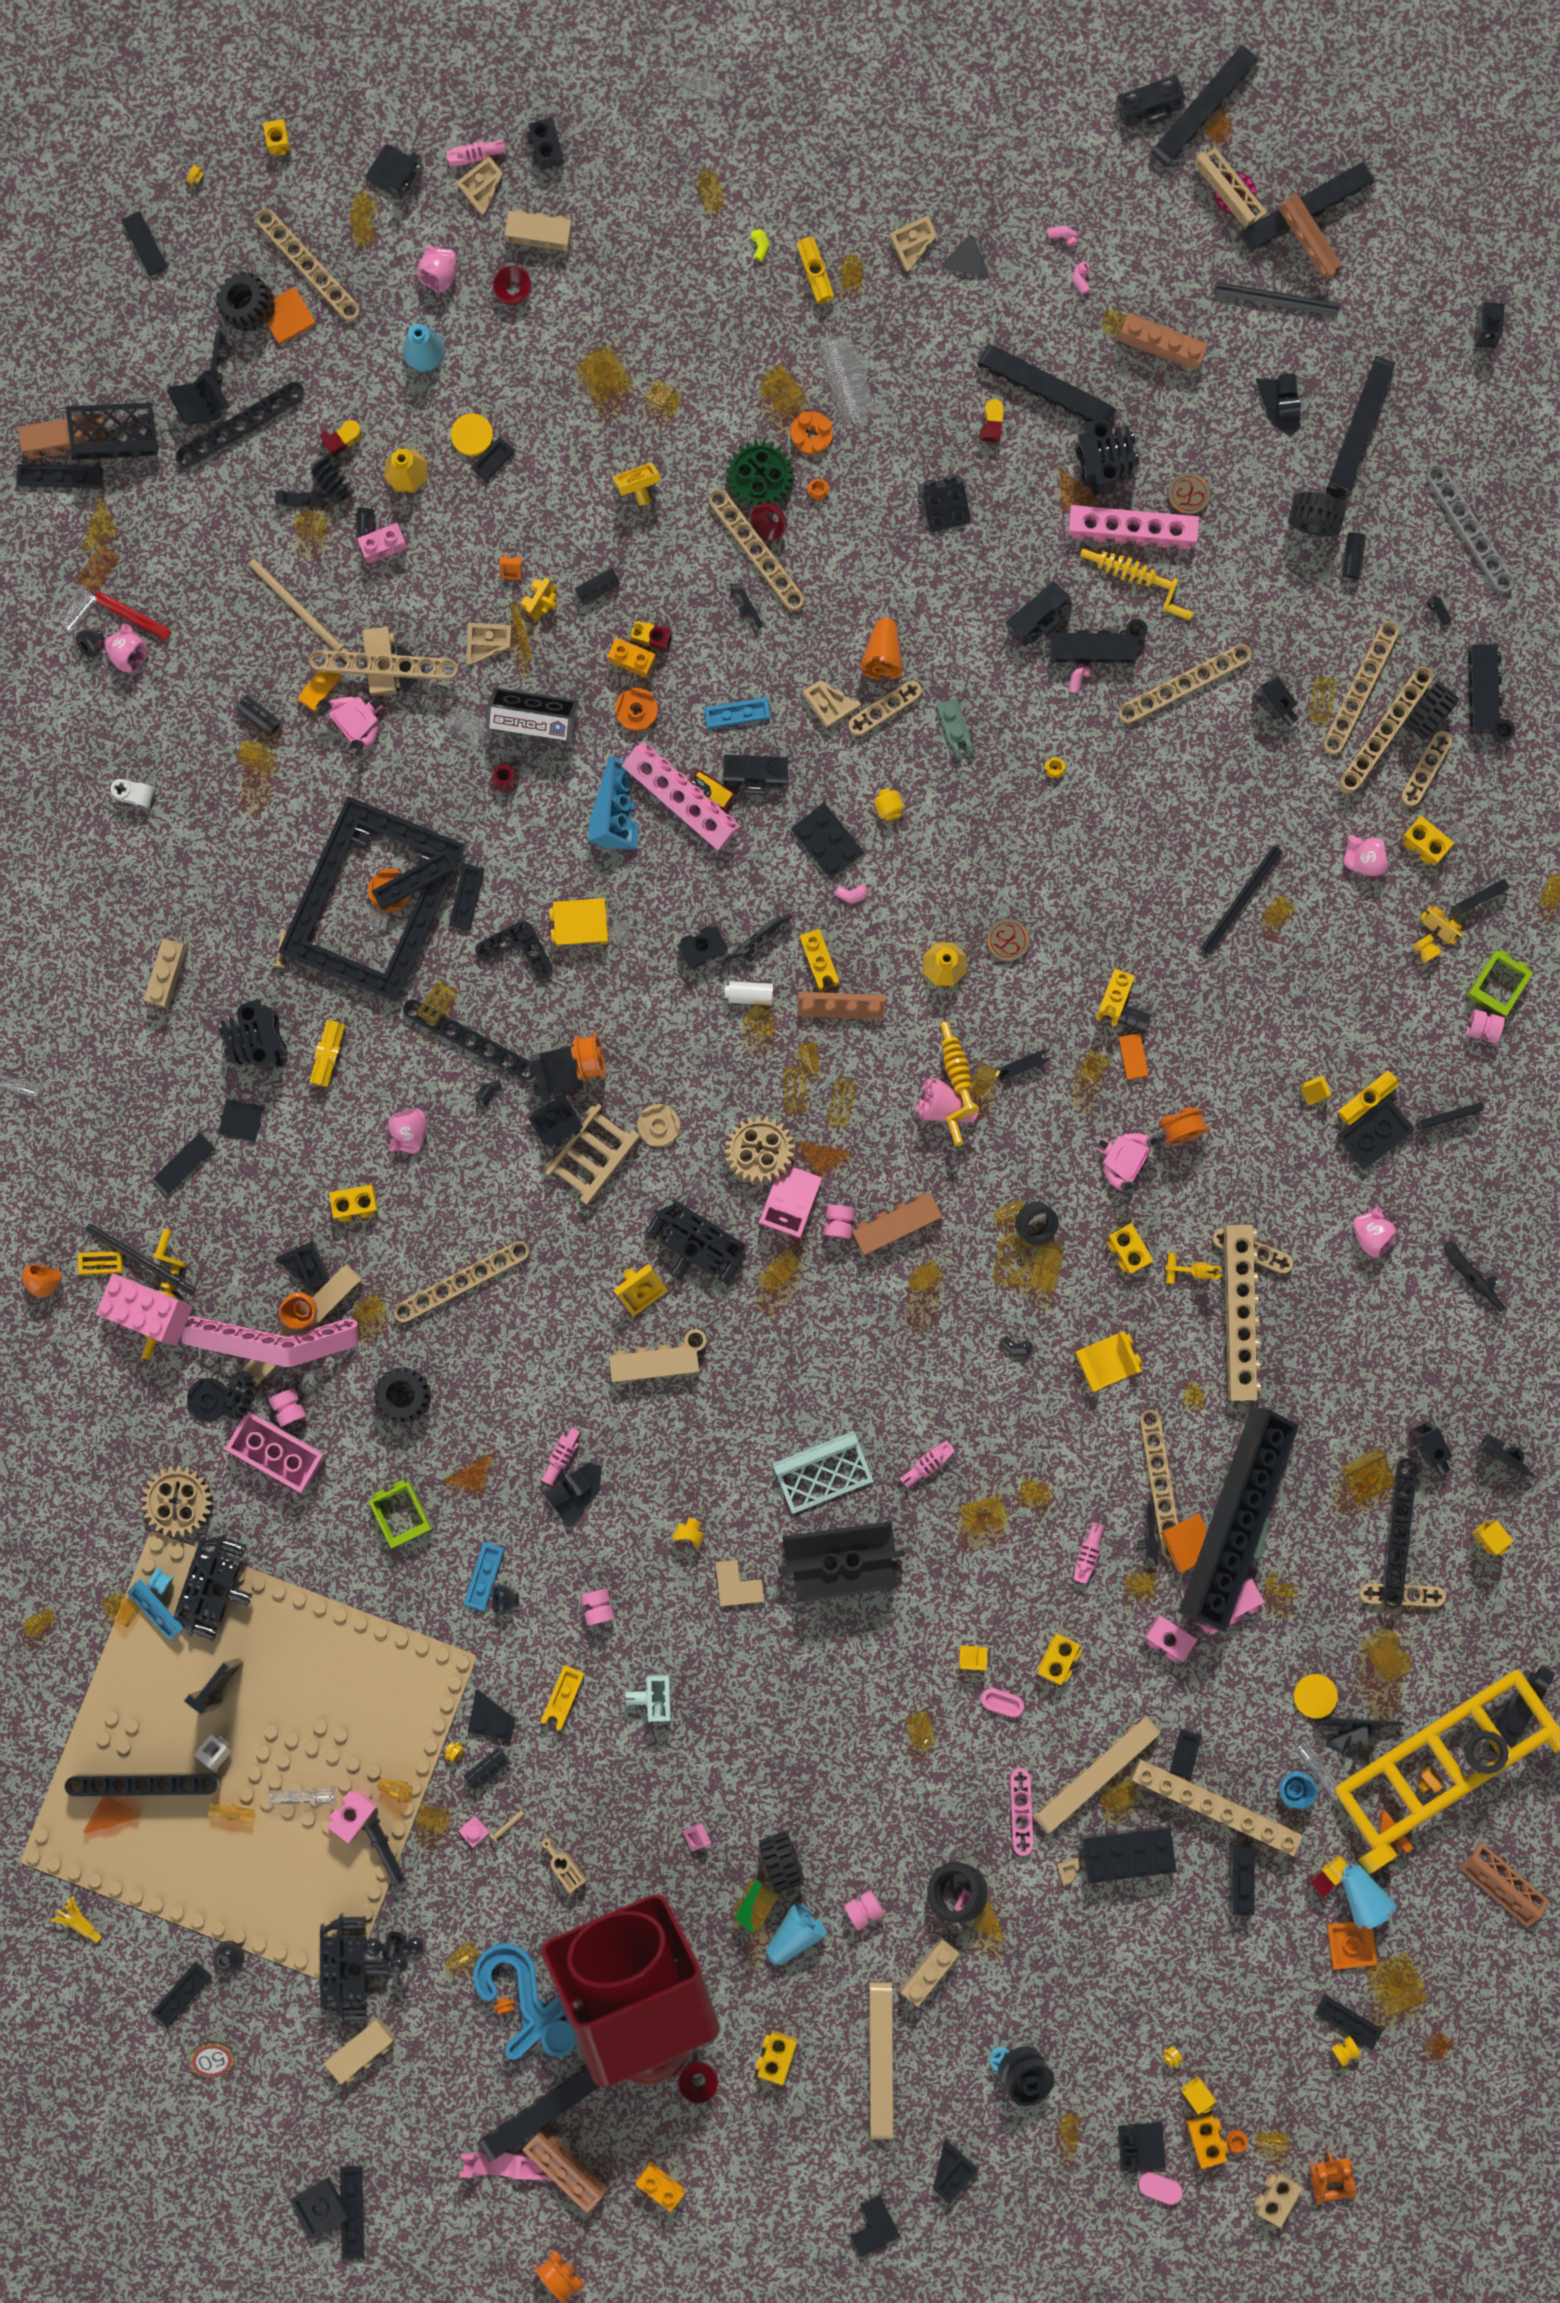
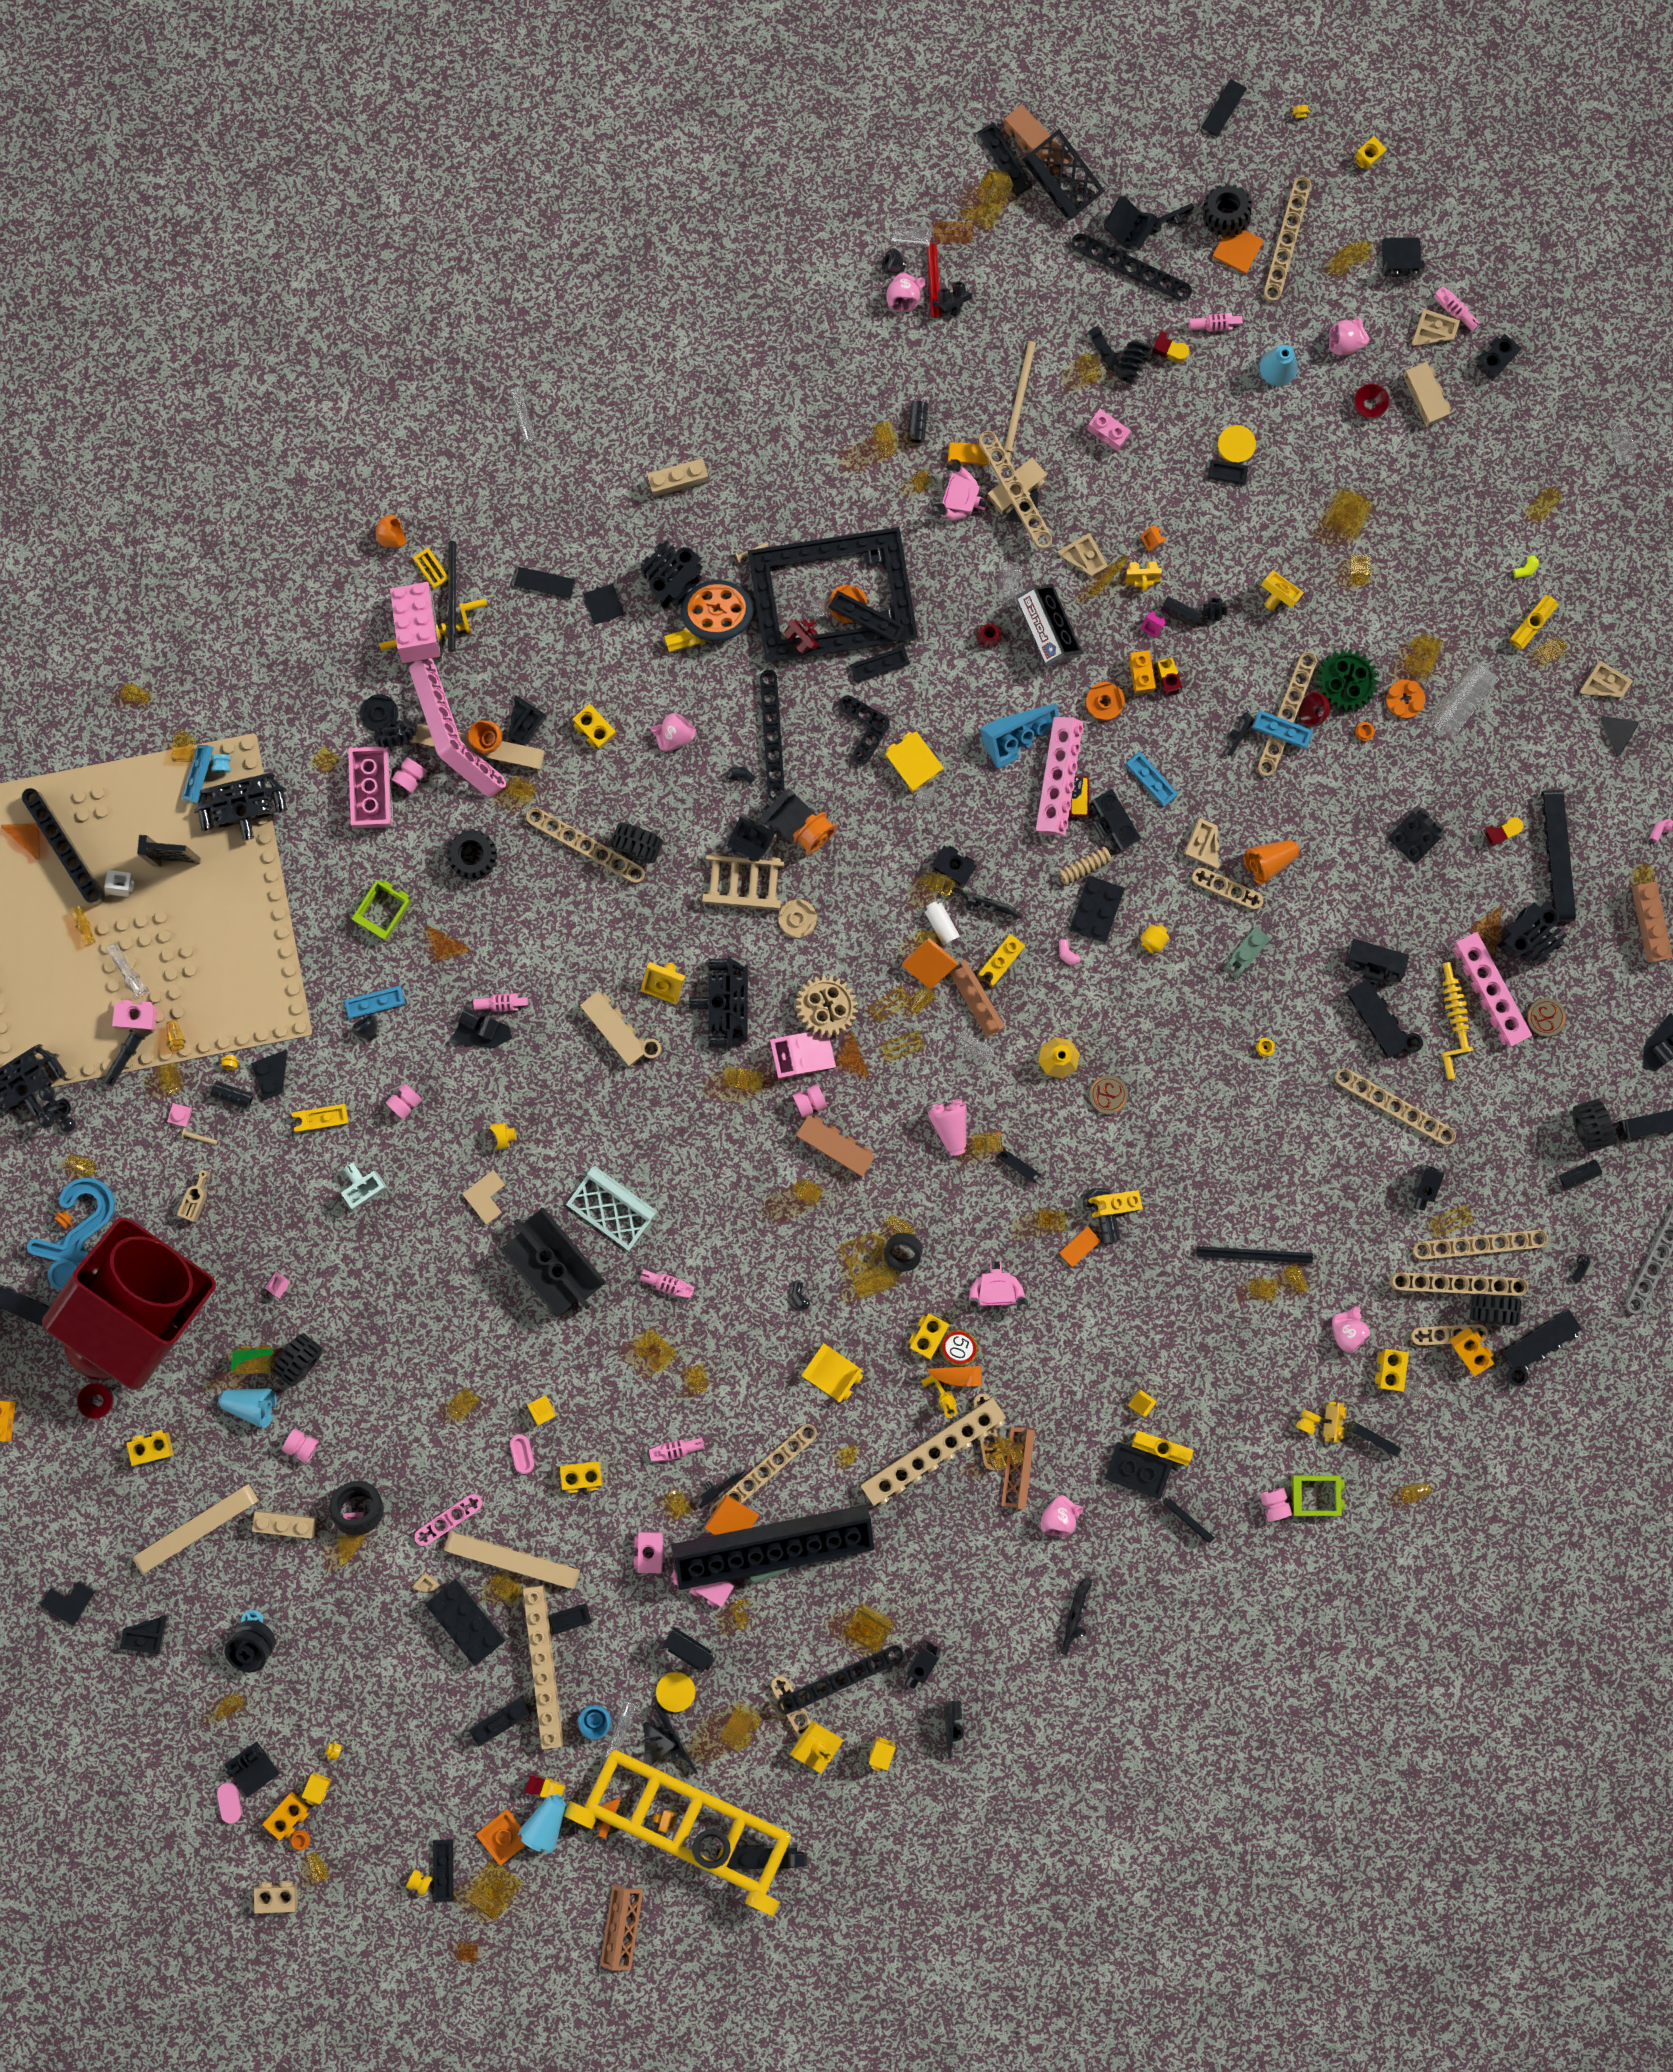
camera: 55 degrees right, 0 degrees up
white piece [111,779,155,809] -> none
tan gear [141,1465,213,1537] -> none
black cone [355,508,376,538] -> none
yellow cone [384,449,428,493] -> none
clear yellow tile [416,980,457,1025] -> none
yellow piece [940,1022,979,1146] -> none
bright pink arm [1069,664,1091,693] -> none
orange wheel [1158,1107,1211,1146] -> none
orange piece [1309,2150,1357,2205] -> none
none -> clear yellow tile [312,746,339,773]
none -> black tyre [610,823,663,863]
none -> black window [660,1627,715,1673]
none -> wedge [680,580,754,642]
none -> dark red hips [784,619,819,654]
none -> yellow tile [790,1720,844,1774]
none -> orange tile [902,937,957,990]
none -> clear yellow plant [911,469,931,493]
none -> clear yellow leg [916,870,955,898]
none -> orange piece [927,1366,982,1387]
none -> black hips [933,281,972,316]
none -> piece [939,1329,979,1367]
none -> clear piece [954,1026,998,1066]
none -> clear yellow brick [976,168,1013,205]
none -> clear yellow hips [985,1435,1024,1471]
none -> nougat fence [1001,1427,1035,1510]
none -> tan piece [1059,847,1112,885]
none -> black arm [1083,1188,1110,1208]
none -> dark pink tile [1140,612,1165,638]
none -> bright pink hinge [1188,313,1243,332]
none -> black gear [1203,597,1227,621]
none -> dark azure tile [1252,710,1313,750]
none -> clear yellow cone [1283,1263,1309,1294]
none -> light orange brick [1449,1327,1494,1377]

